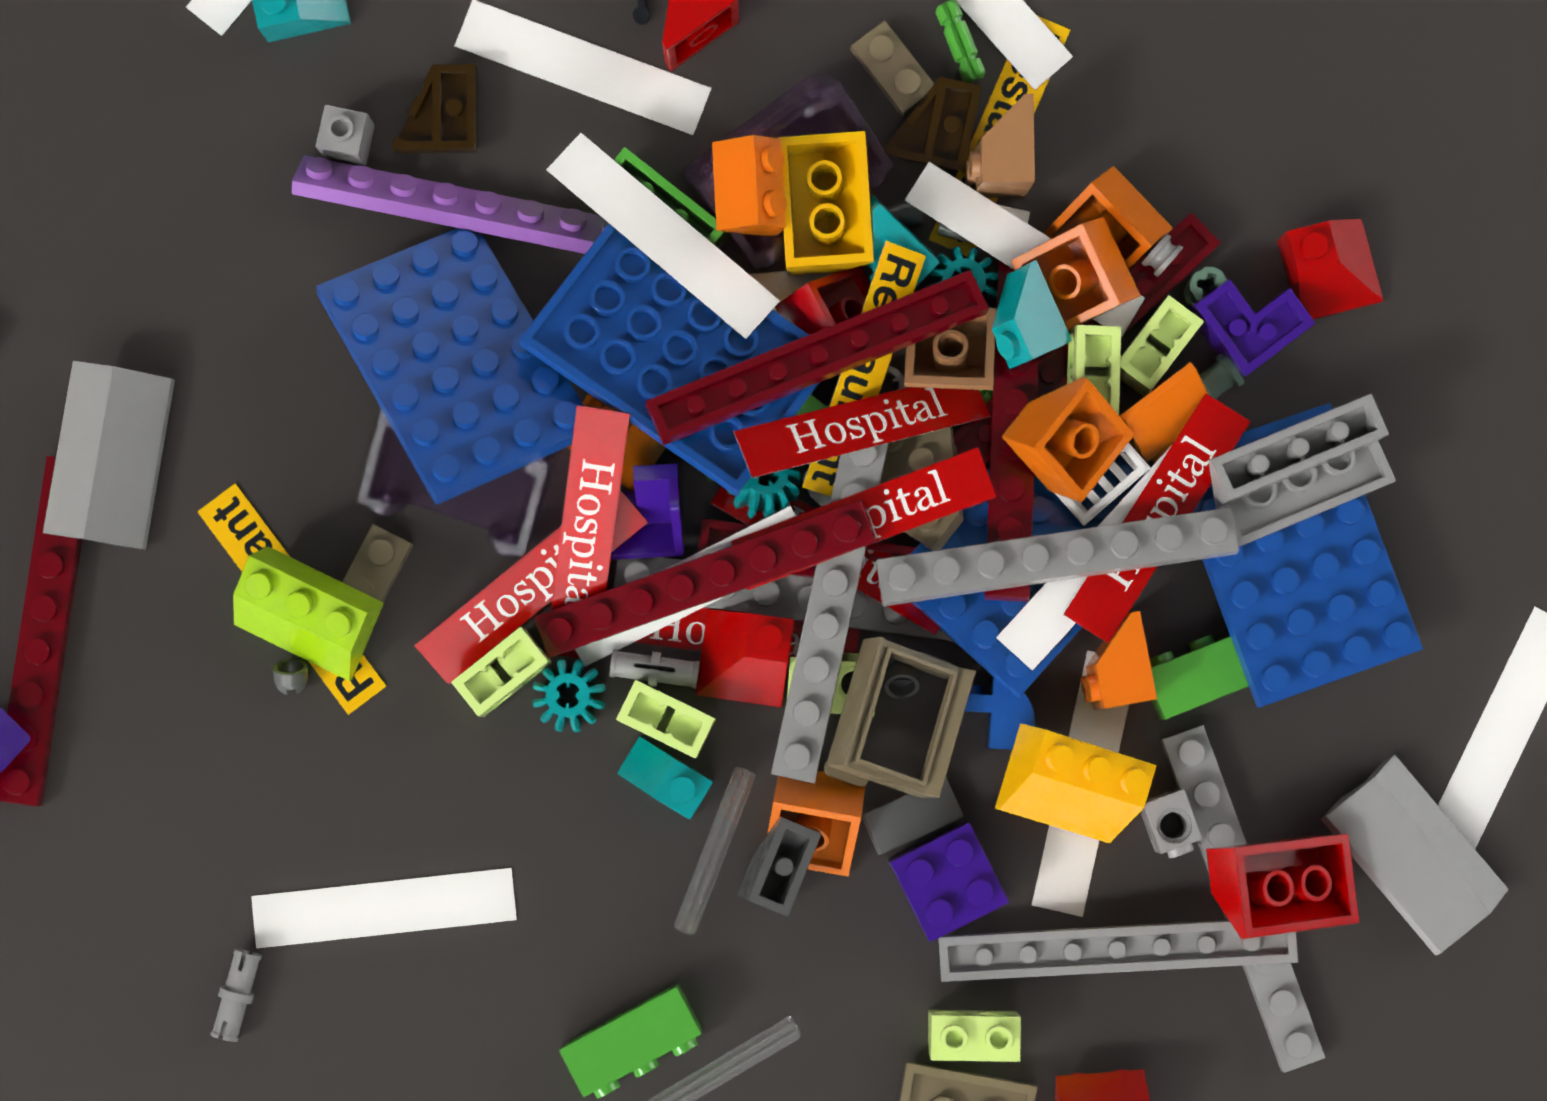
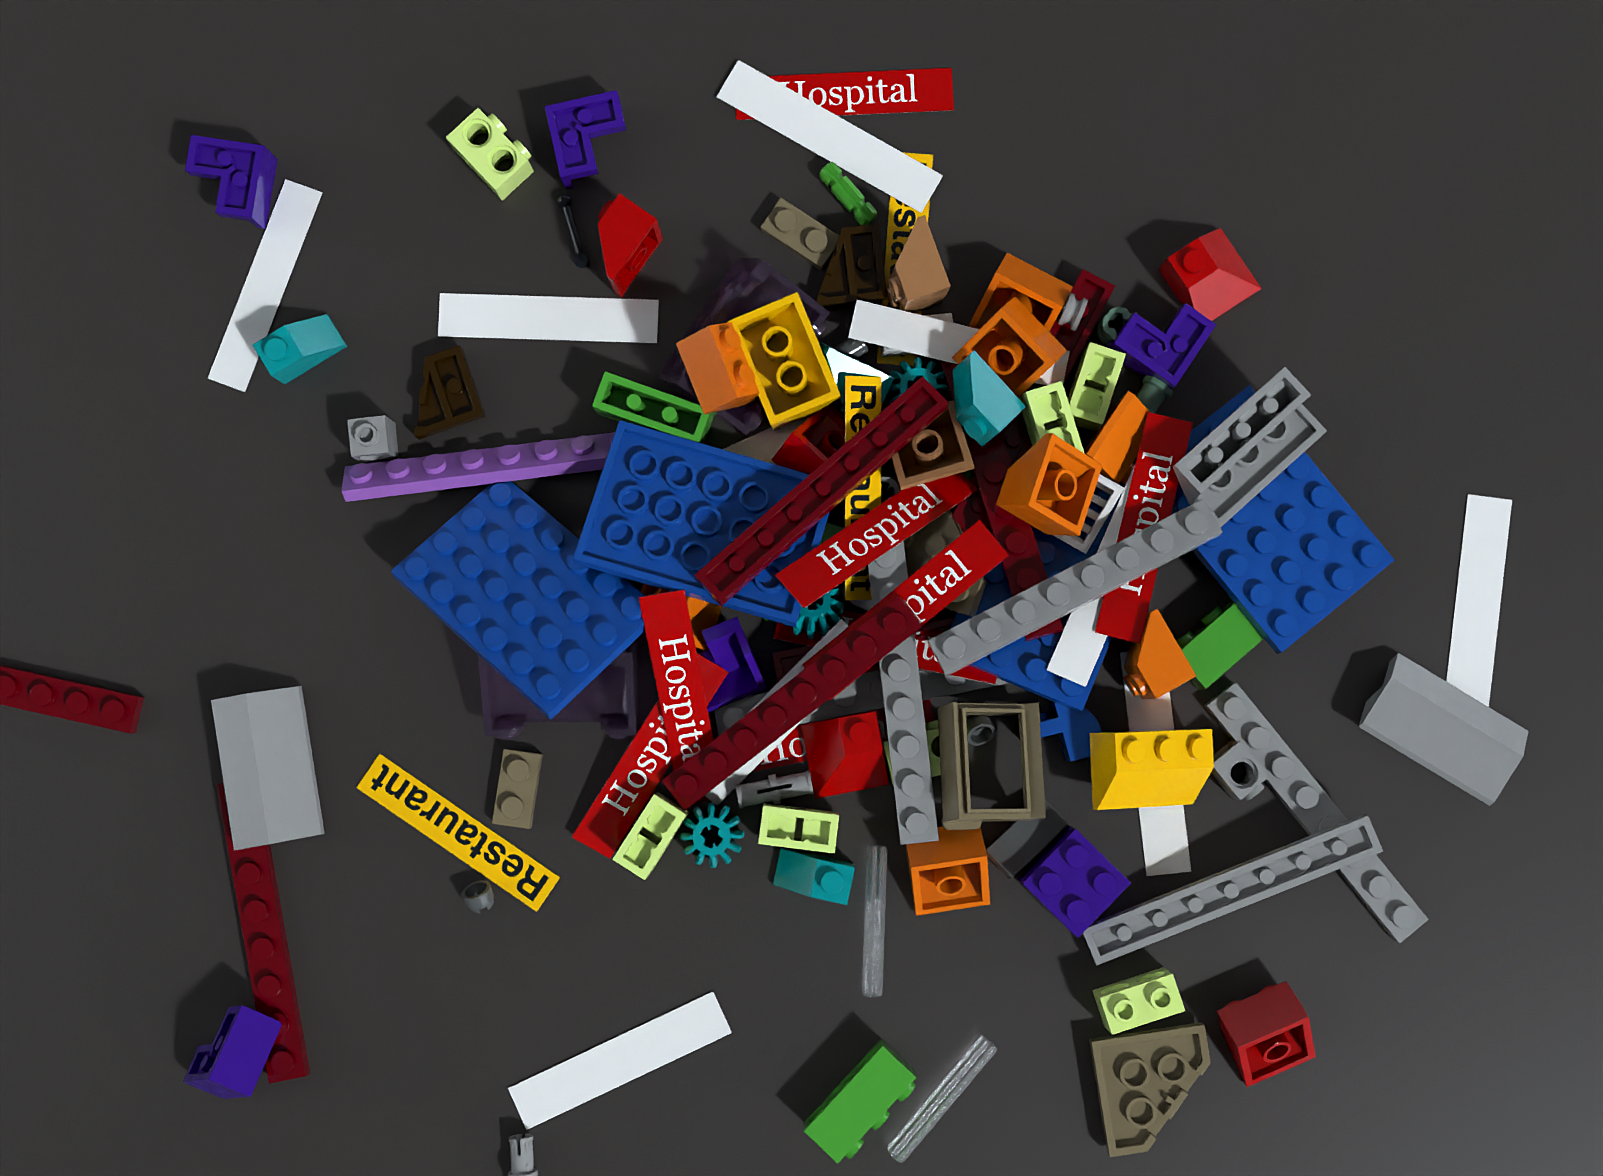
camera: 15 degrees left, 0 degrees up
lime slope [233,546,384,681] -> none
white sticker [546,133,780,339] -> none
dark grey slope [737,817,821,917] -> none
red slope [1206,834,1359,939] -> none

